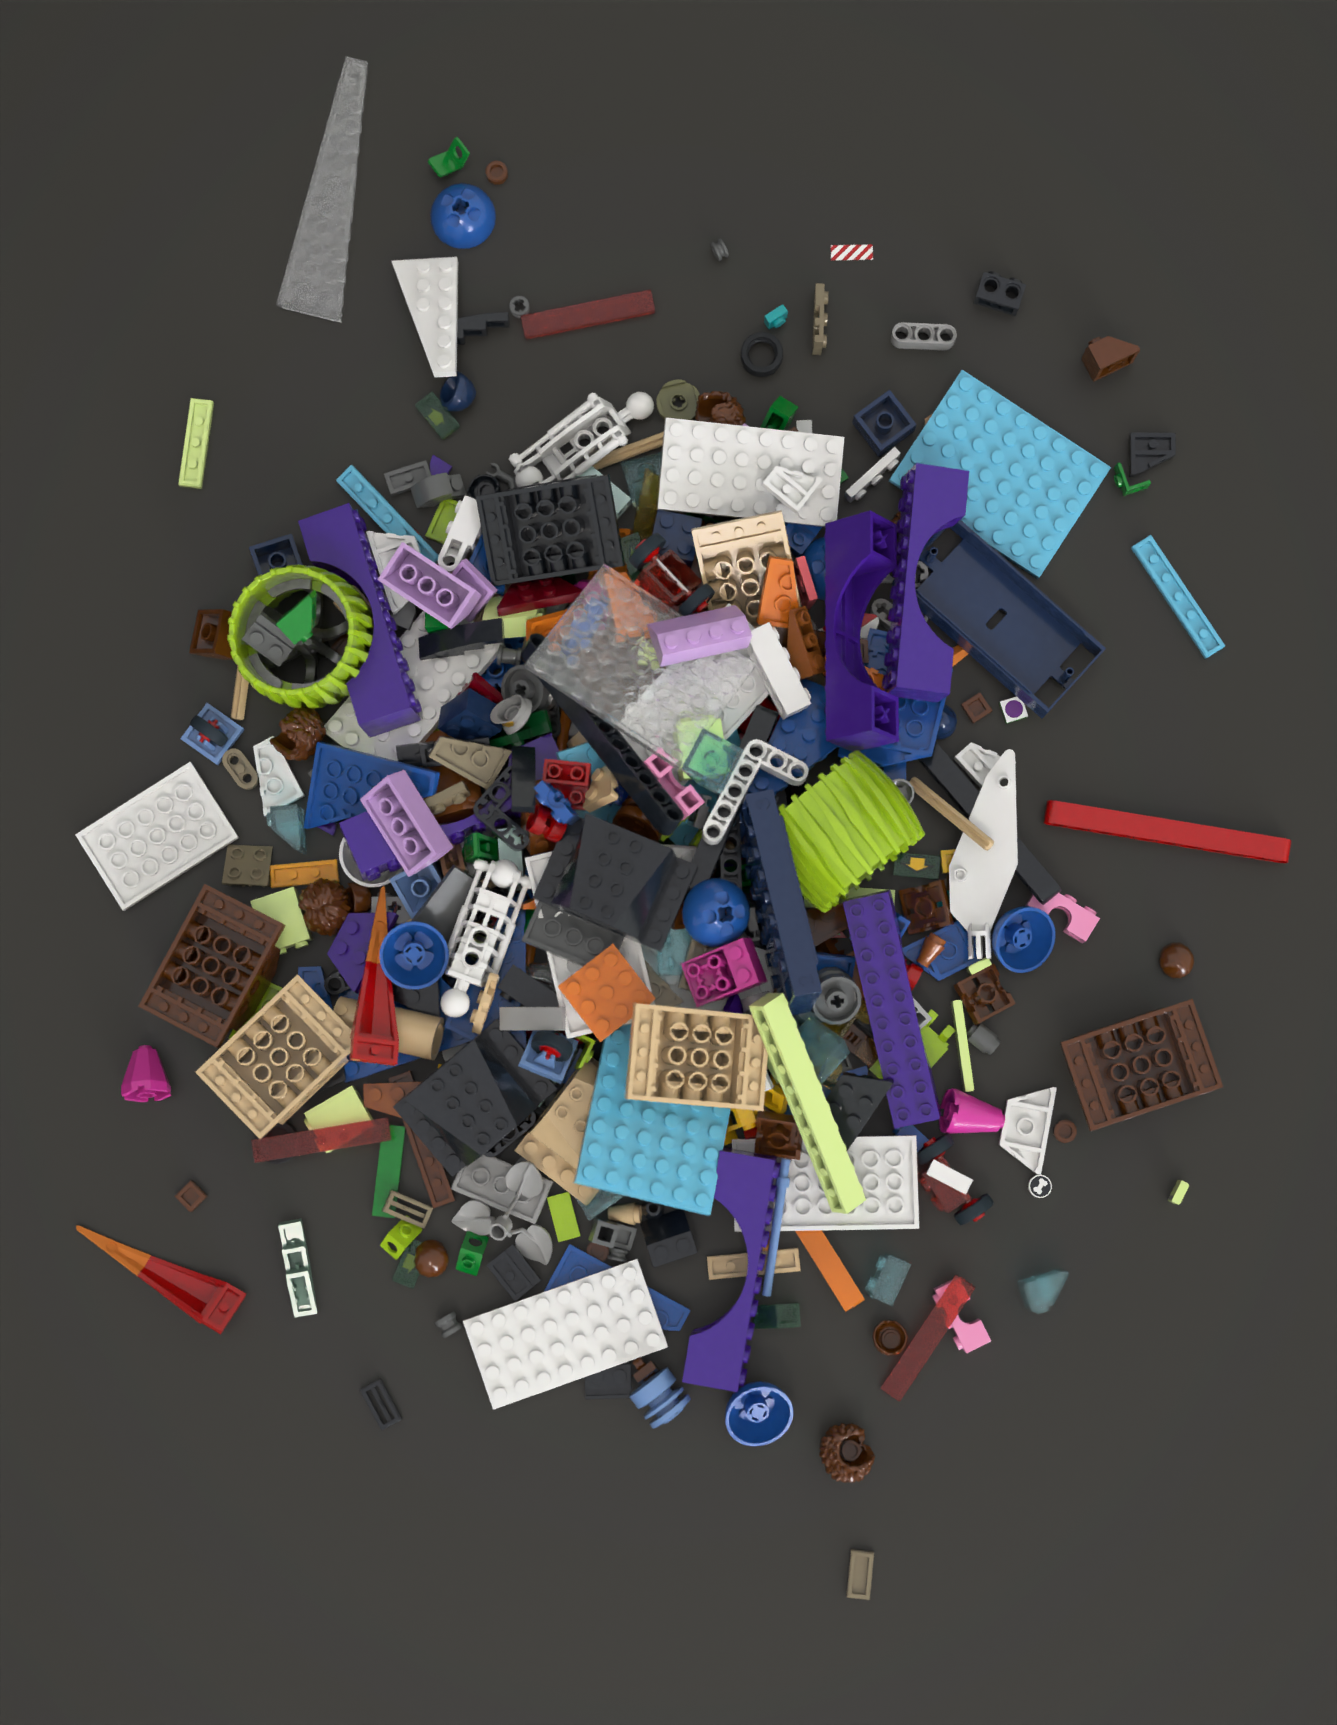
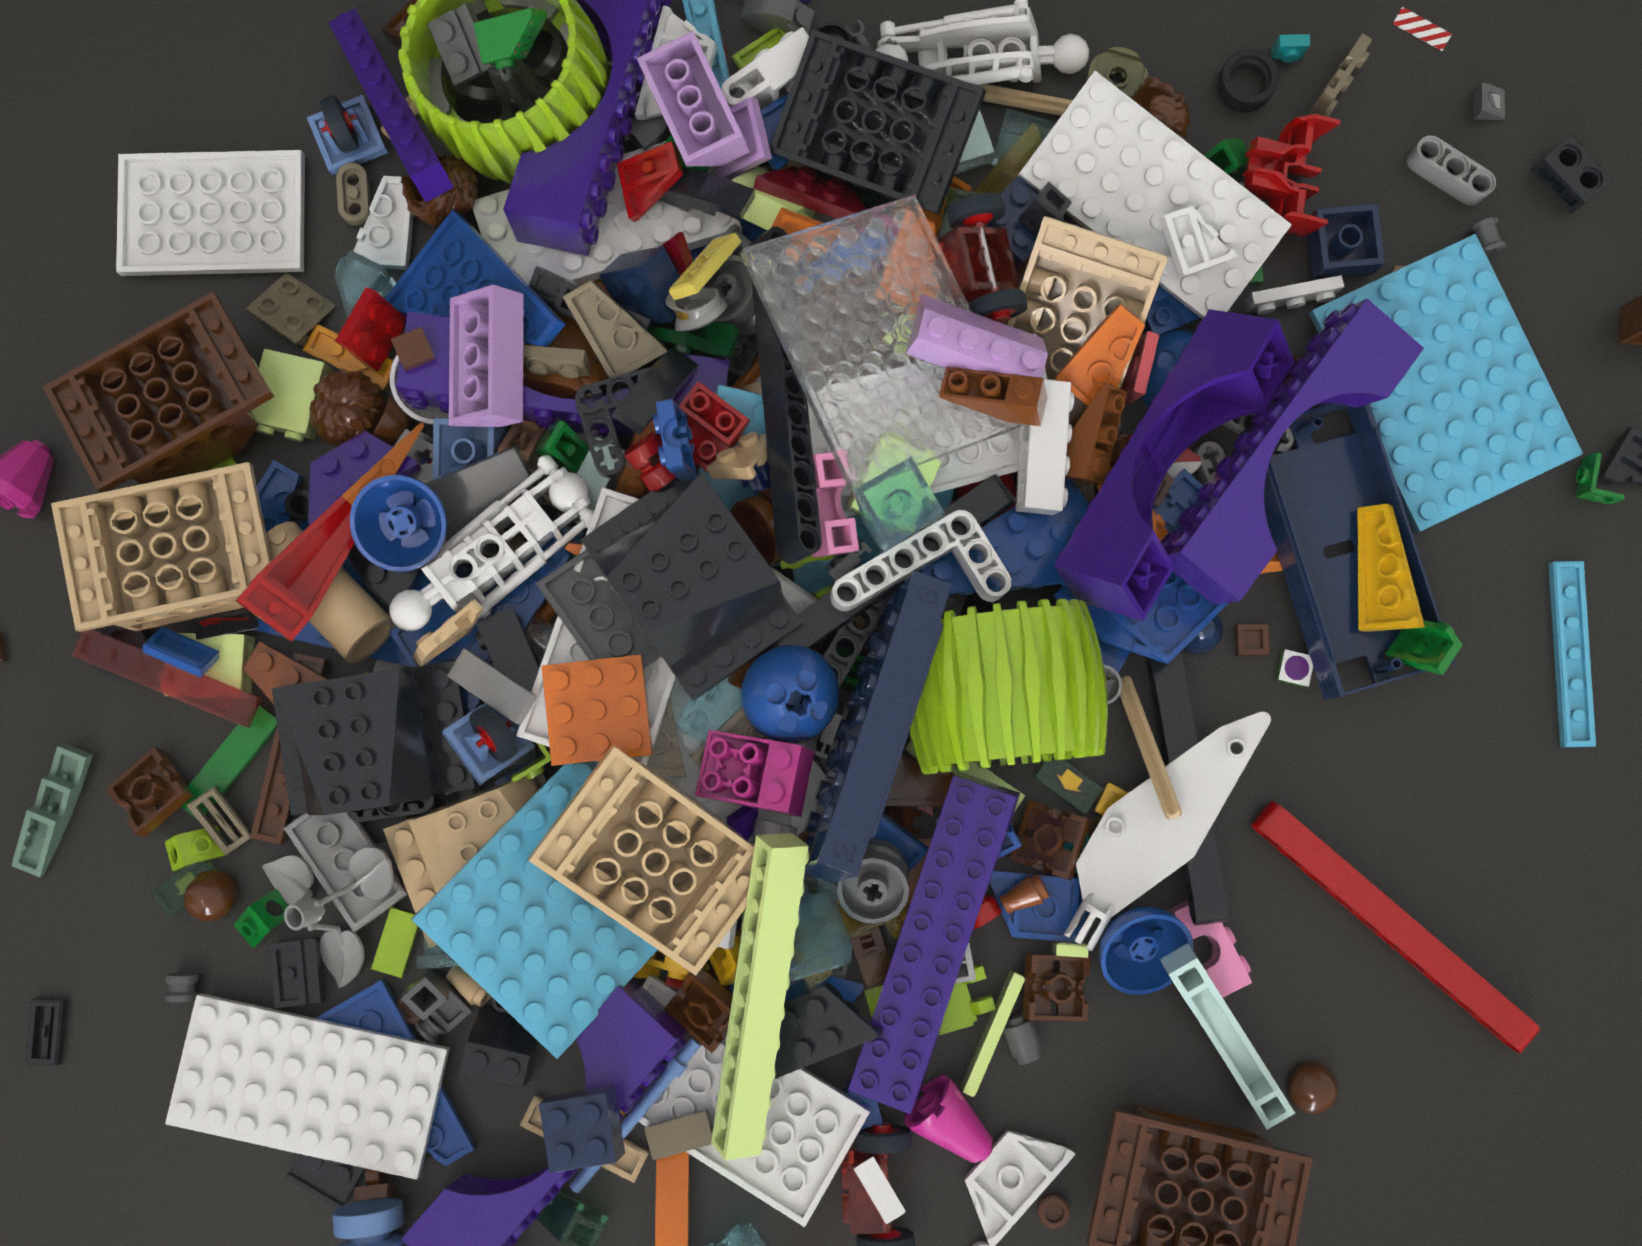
camera: 25 degrees right, 0 degrees up
white wing [953,742,1016,789] -> none
none -> reddish brown brick [105,747,193,838]
none -> blue plate [143,626,219,678]
none -> black sticker [195,609,258,640]
none -> dark purple brick [328,8,454,202]
none -> red plate [335,287,406,372]
none -> reddish brown tile [391,327,436,371]
none -> dark blue brick [539,1085,625,1173]
none -> red wing [617,141,683,222]
none -> dark tan tile [644,1109,713,1160]
none -> light yellow tile [669,233,741,301]
none -> dark orange slope [939,367,1047,426]
none -> black bracket [1018,181,1072,236]
none -> light aqua arch [1160,943,1295,1130]
none -> red piece [1242,114,1340,237]
none -> yellow wing [1357,504,1425,632]
none -> green bracket [1385,619,1463,675]
none -> dark grey bush [1470,217,1507,256]
none -> dark grey slope [1473,83,1505,120]

